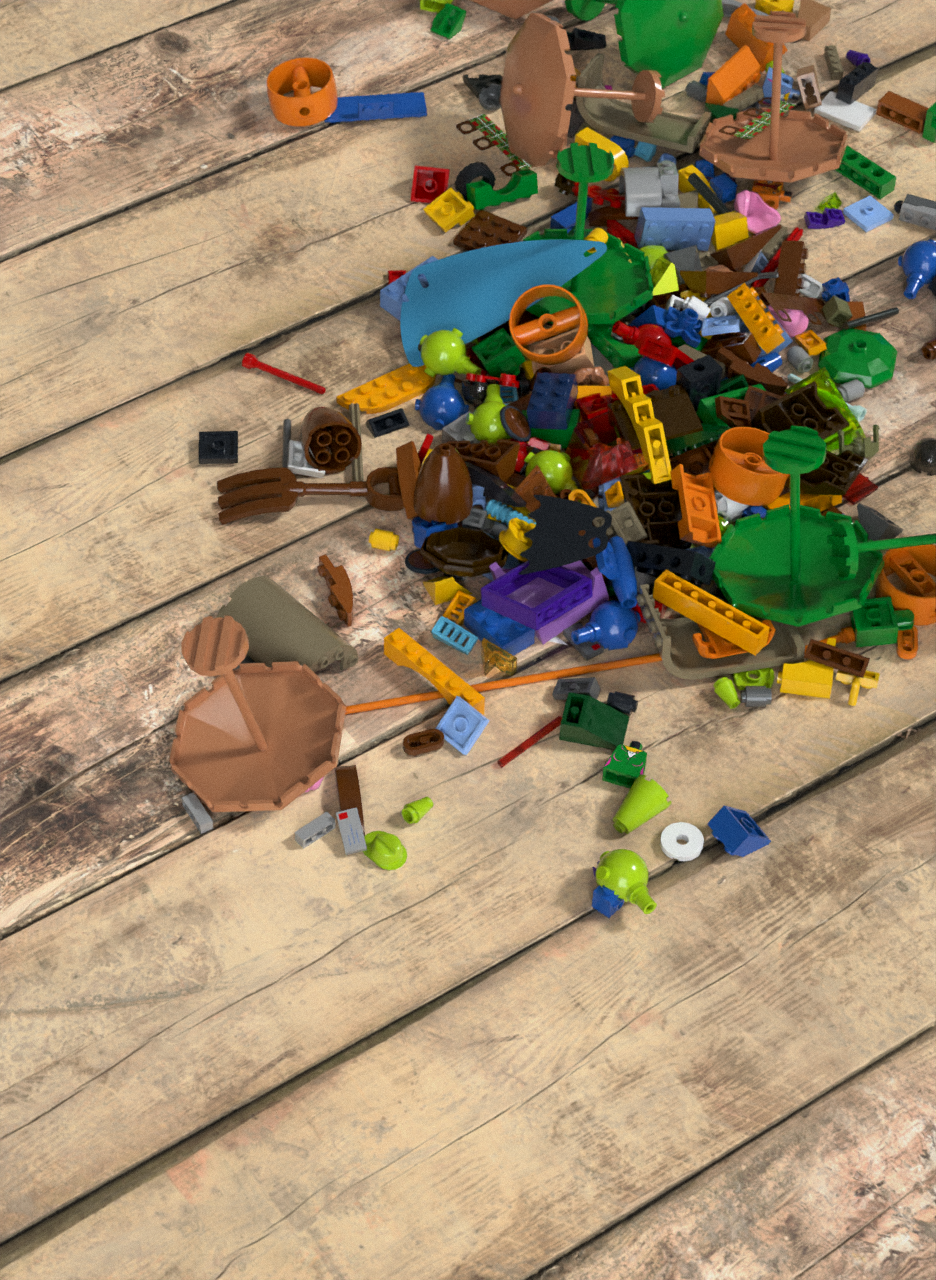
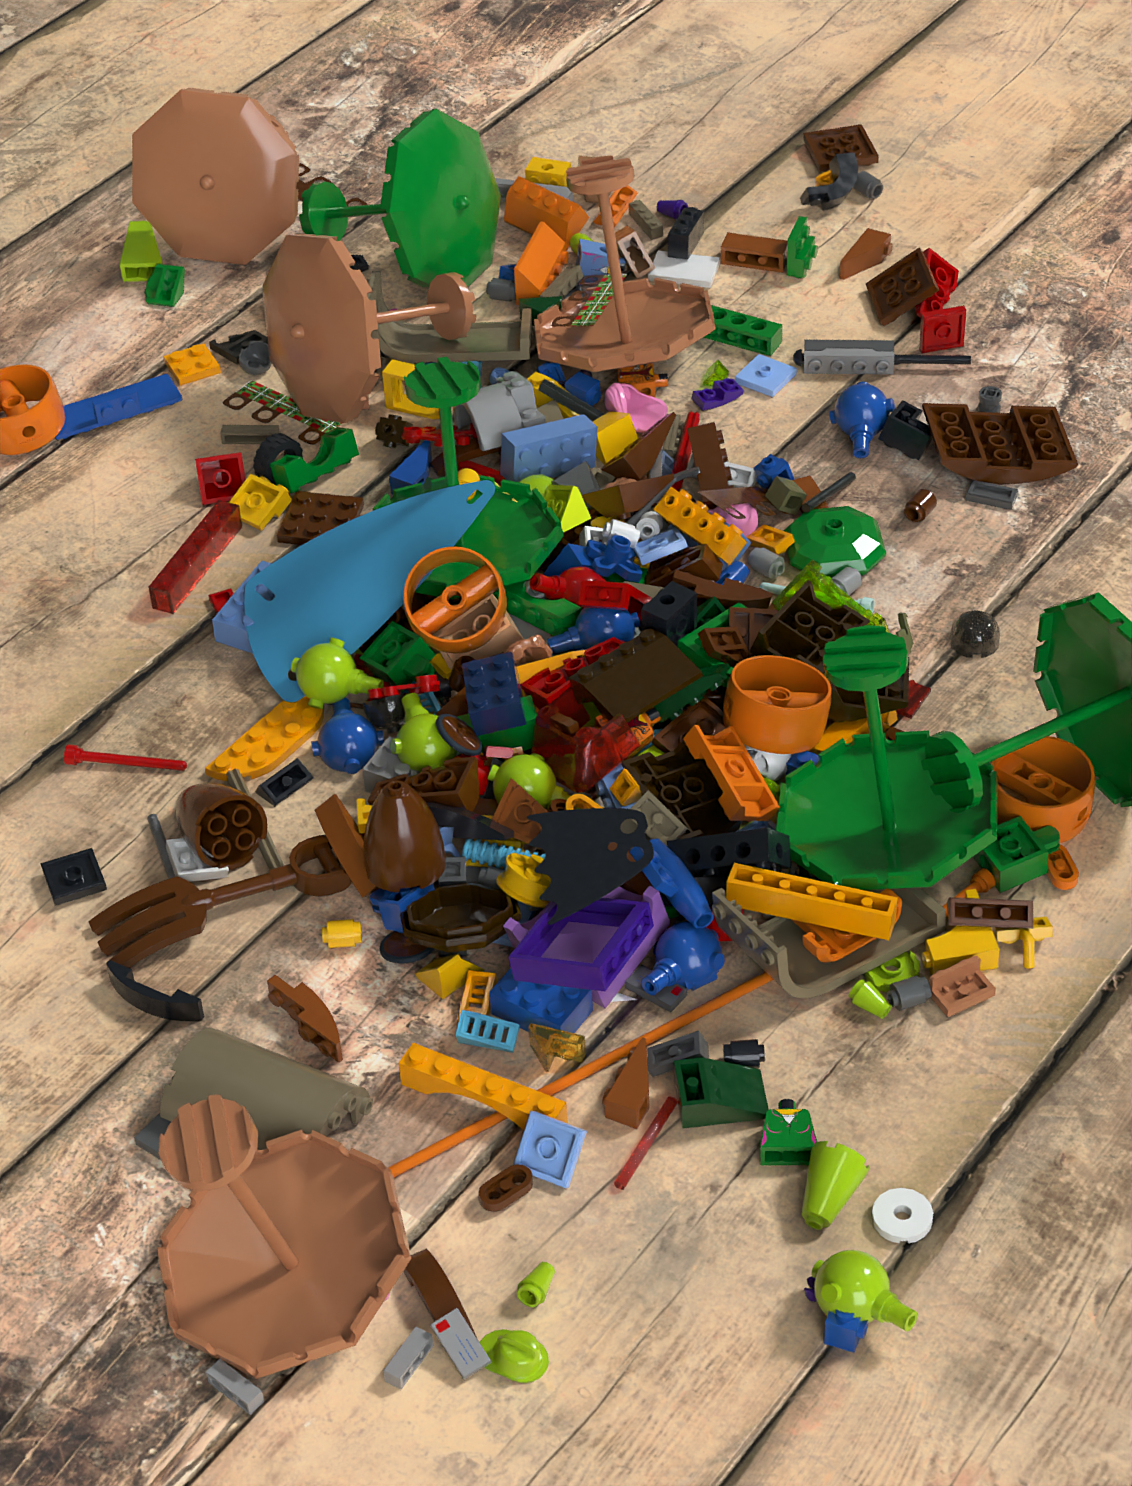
camera: 15 degrees left, 5 degrees down
red tile [418,433,434,464] -> none
yellow arch [607,366,672,484] -> none
blue slope [707,805,771,857] -> none
dark grey slope [857,503,903,541] -> none
none -> black slope [106,960,205,1022]
none -> clear red brick [148,500,242,614]
none -> light orange plate [163,343,221,386]
none -> dark tan piece [220,425,280,444]
none -> orange slope [593,185,638,228]
none -> dark orange slope [602,1037,650,1129]
none -> nougat bracket [929,955,996,1018]

